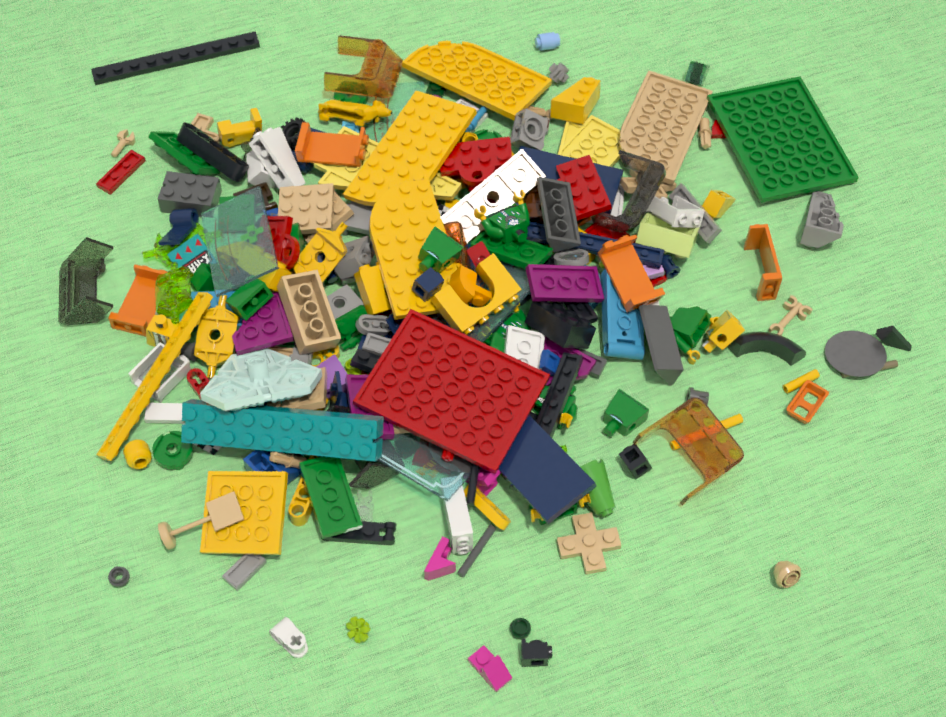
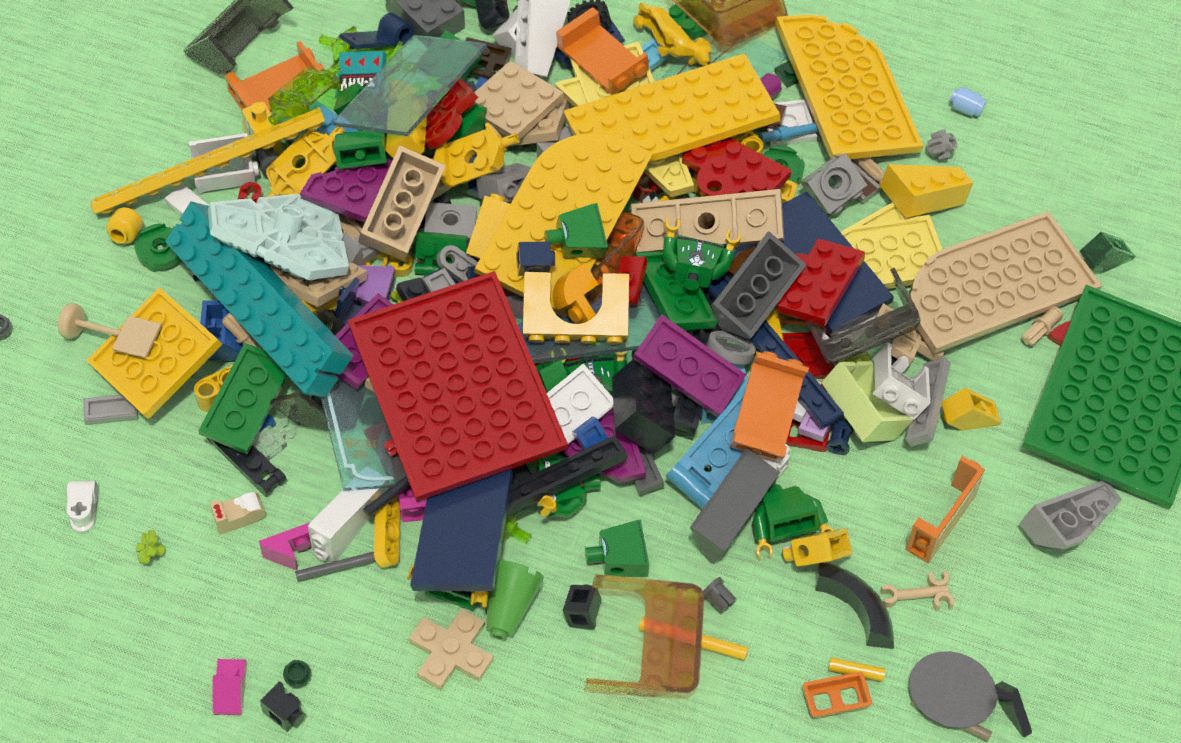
camera: 40 degrees right, 0 degrees up
none -> tan leg [210,492,265,535]

